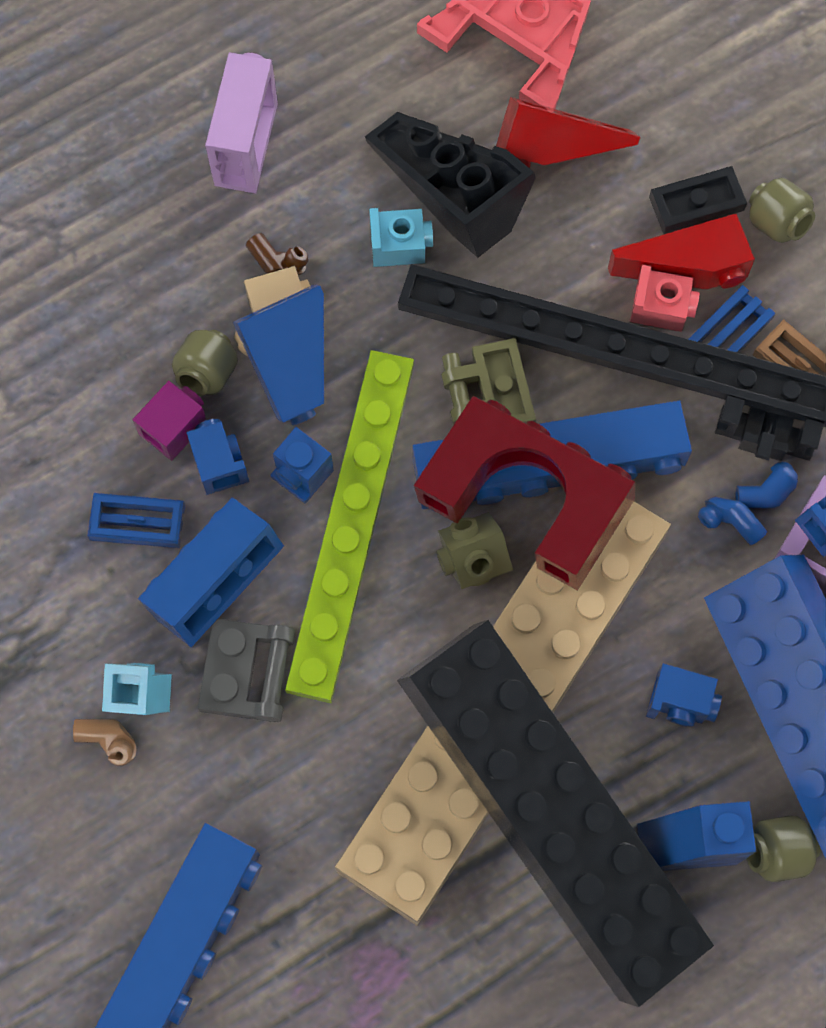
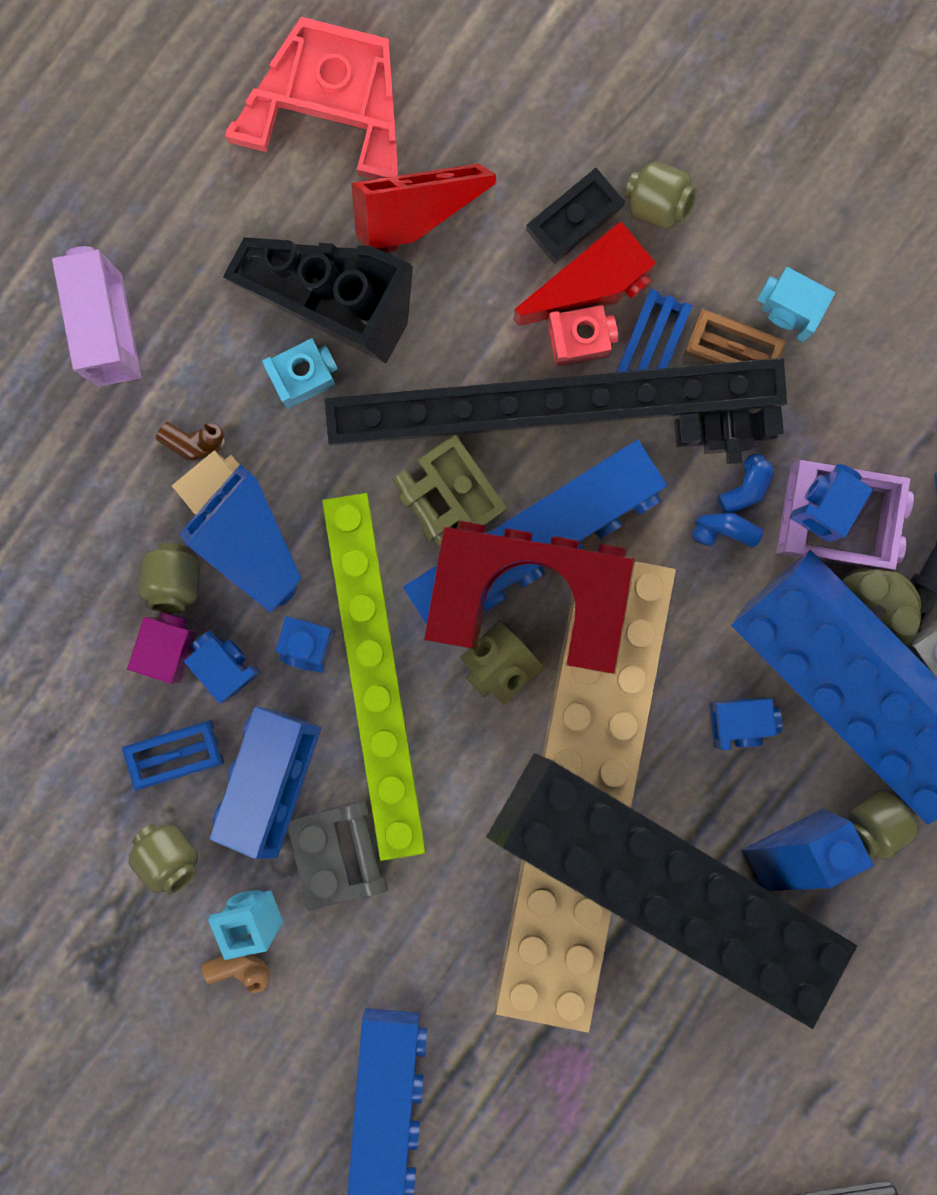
camera: 20 degrees left, 15 degrees up
none -> olive head [128,824,198,894]

